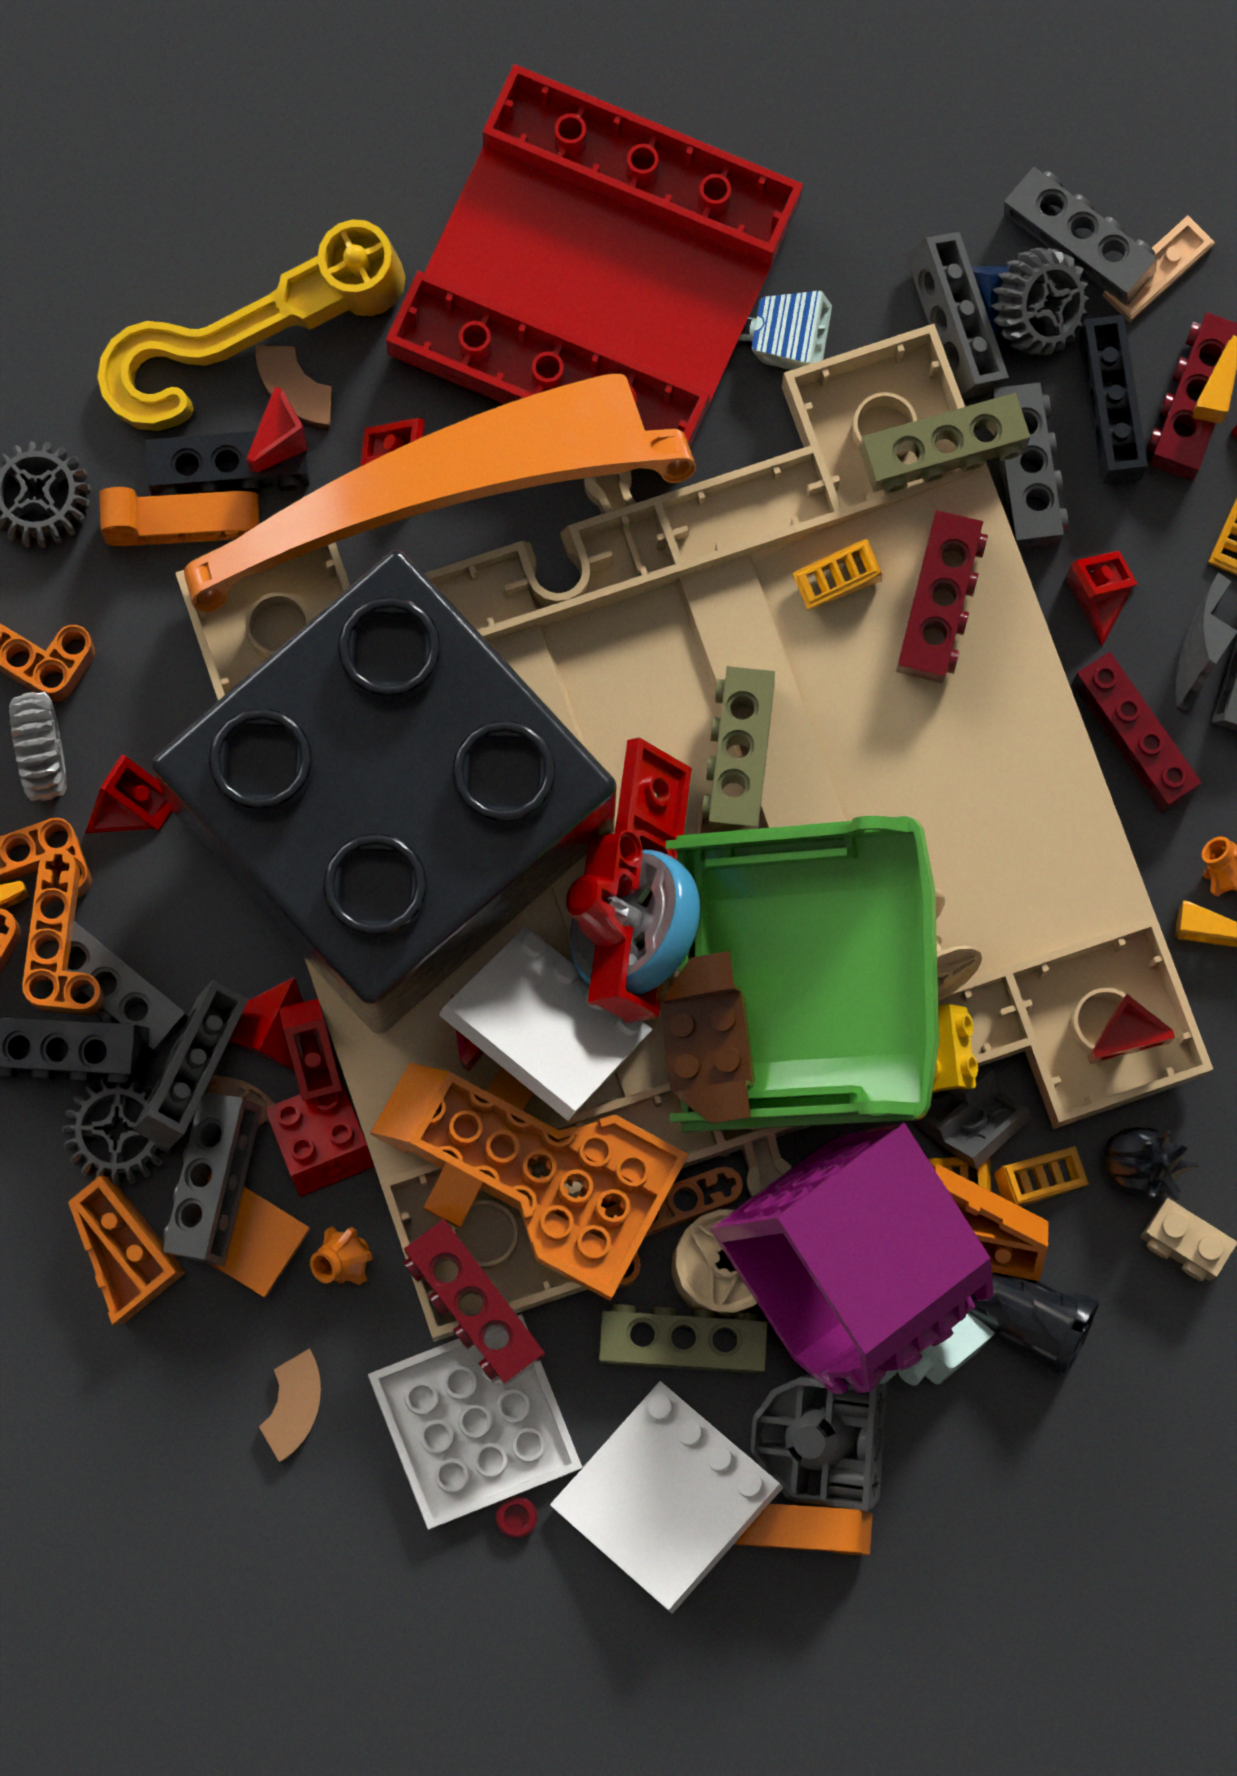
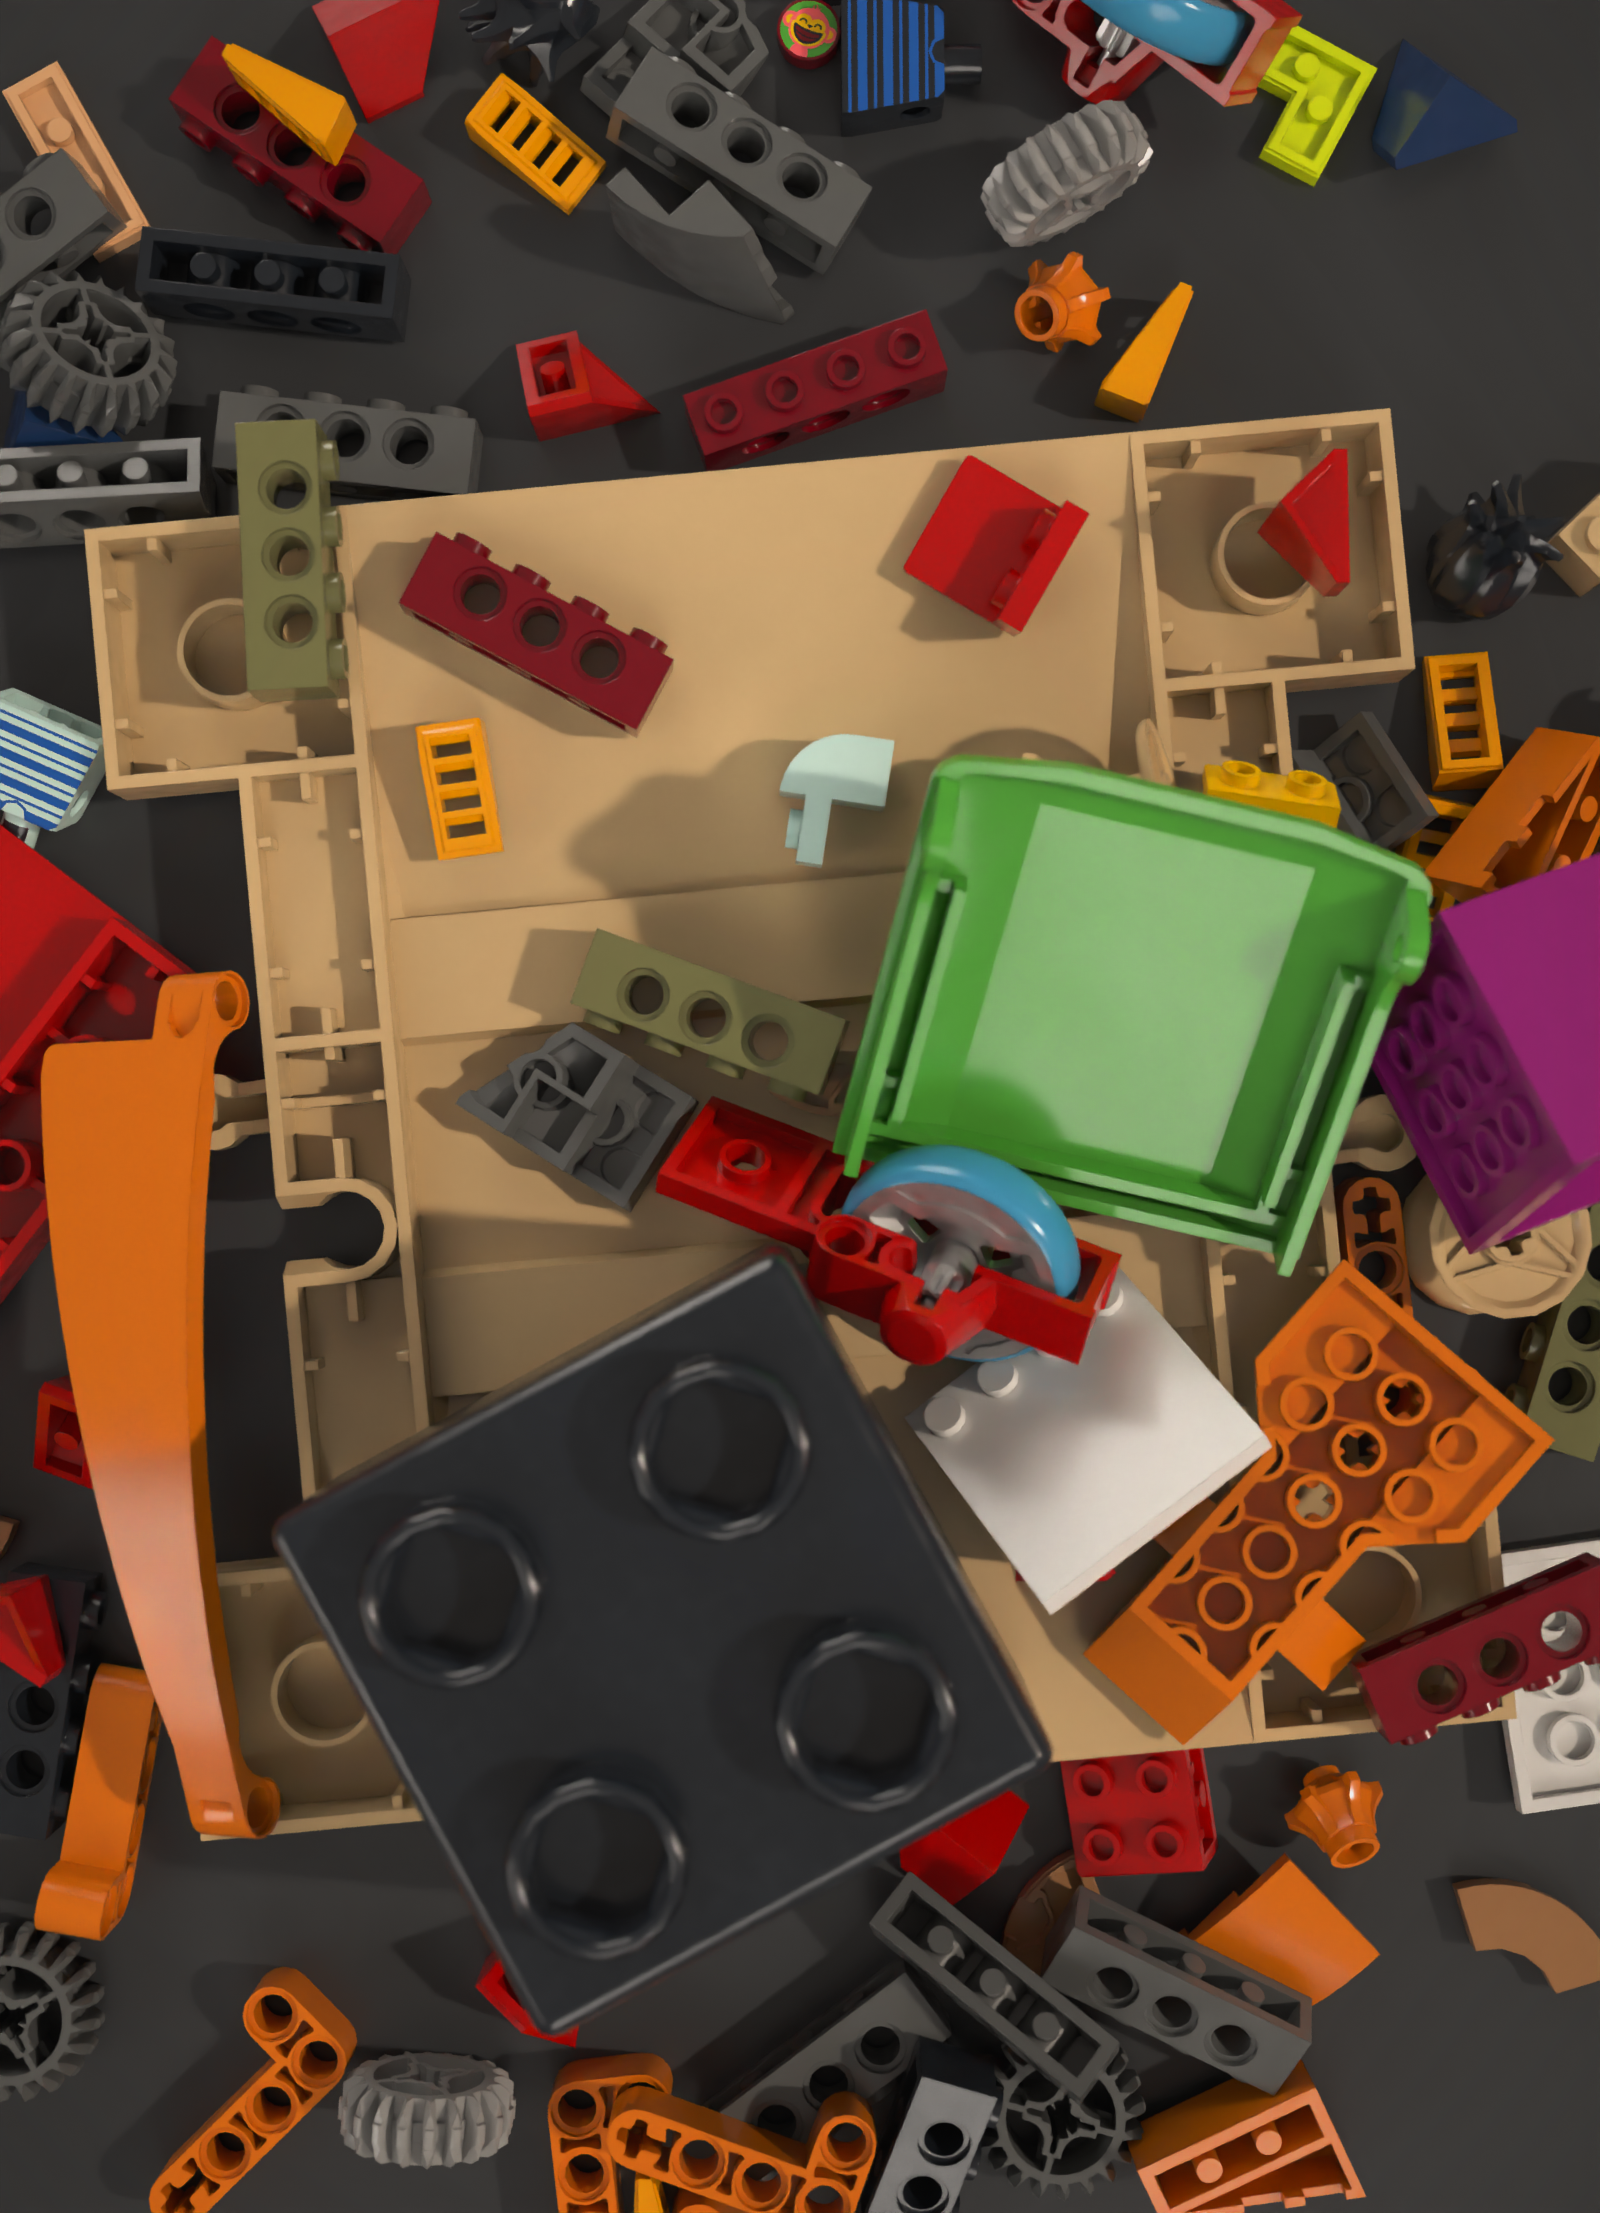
camera: 70 degrees left, 10 degrees up
red brick [279,998,342,1101] -> none
reddish brown piece [661,951,755,1124] -> none
none -> dark grey slope [455,1022,699,1212]
none -> light aqua brick [780,734,895,868]
none -> red bracket [903,455,1090,636]

